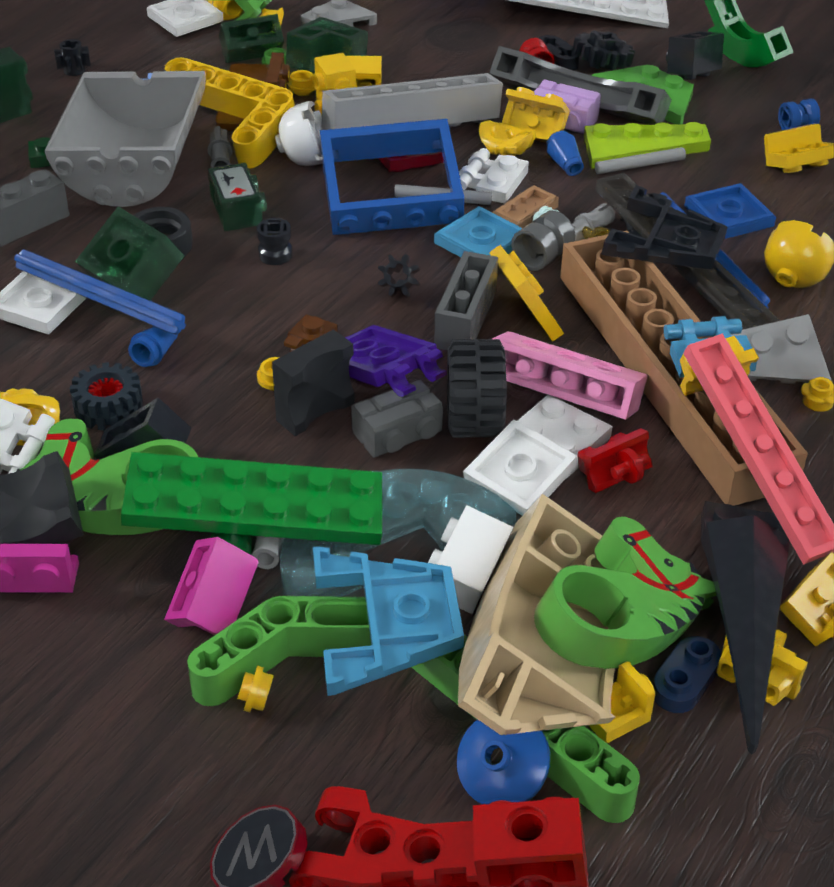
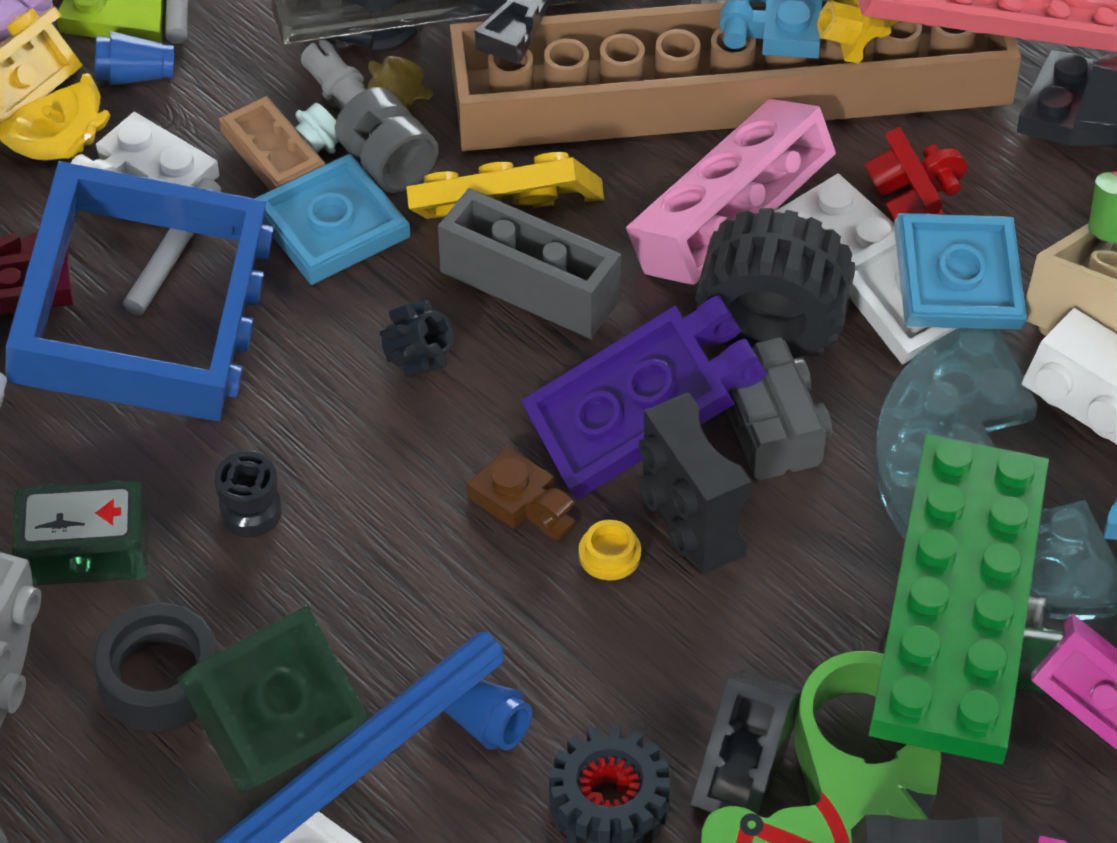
camera: 75 degrees left, 10 degrees up
none -> dark azure plate [894,213,1027,330]

